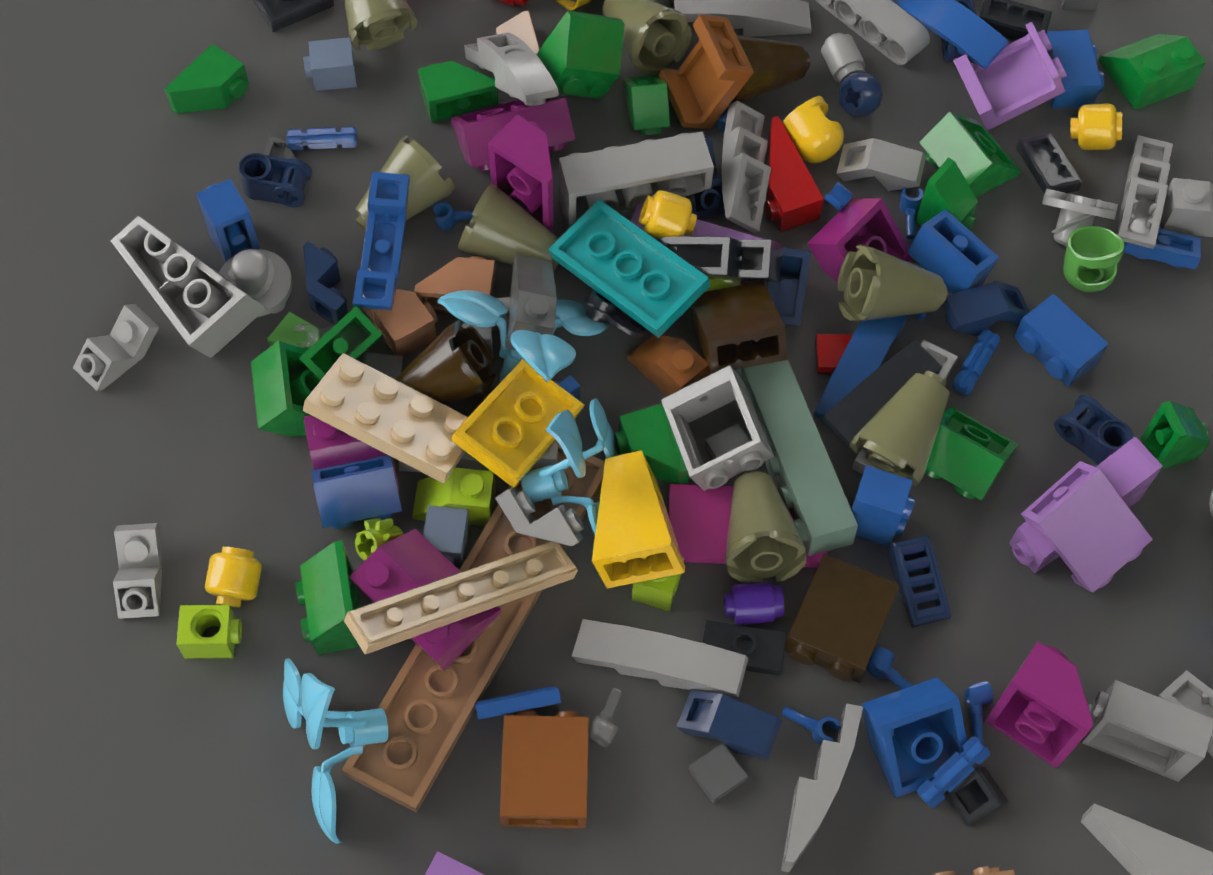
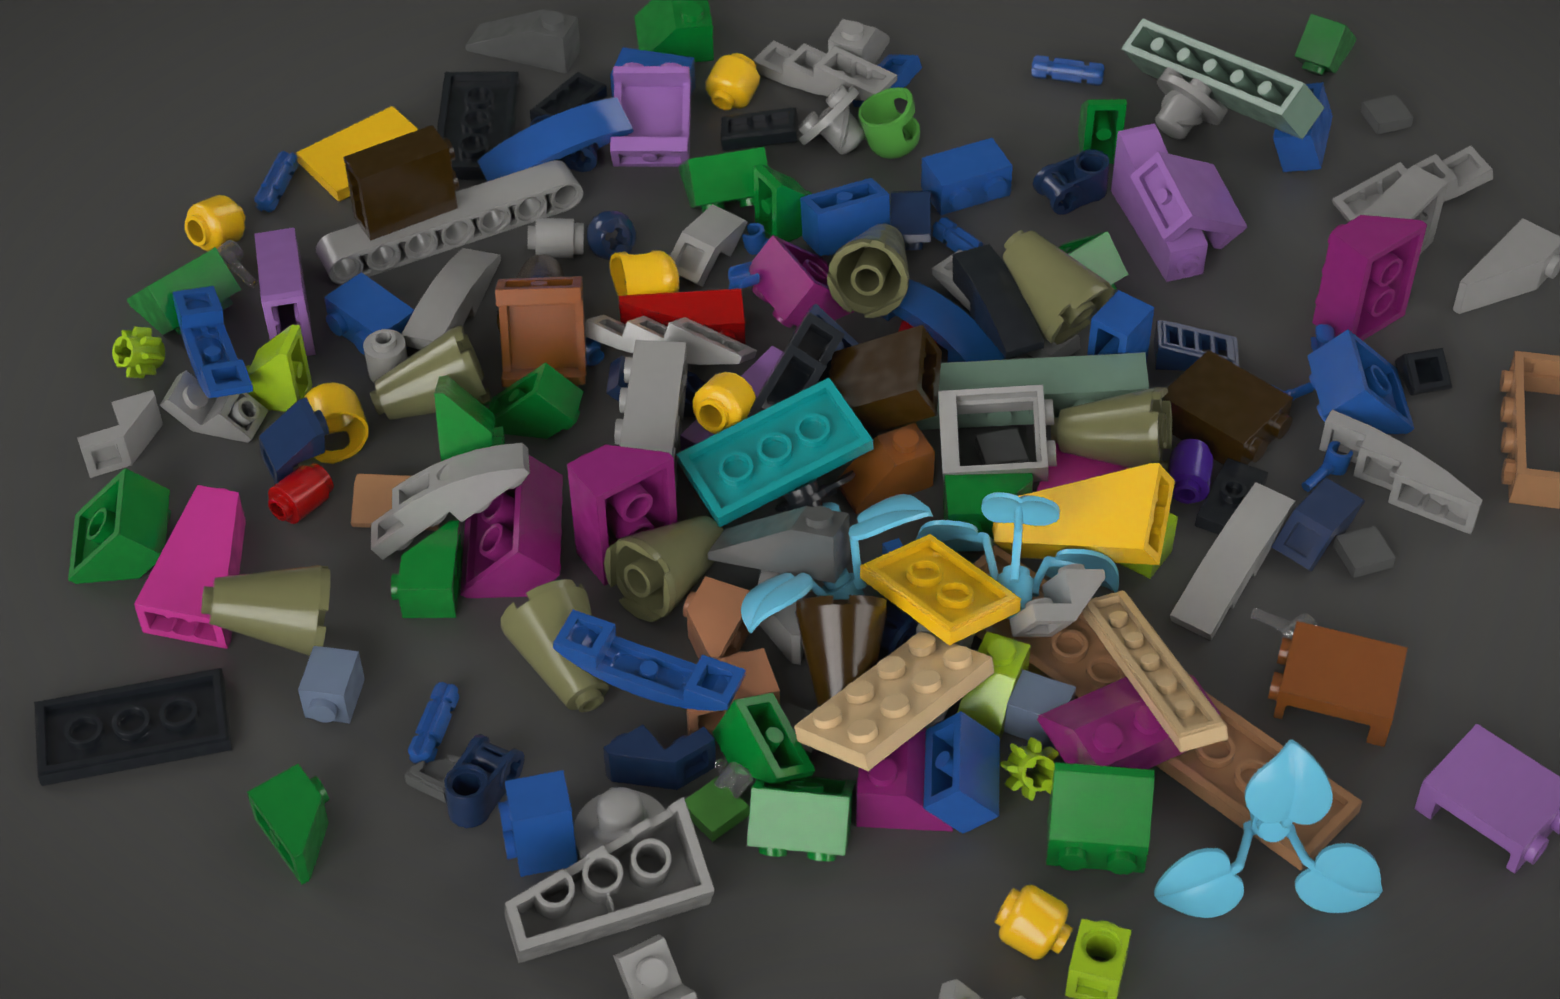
camera: 70 degrees left, 15 degrees down
blue hand [433,202,474,231] -> none
blue tile [475,685,561,720] -> none
blue axle [917,736,990,808] -> none

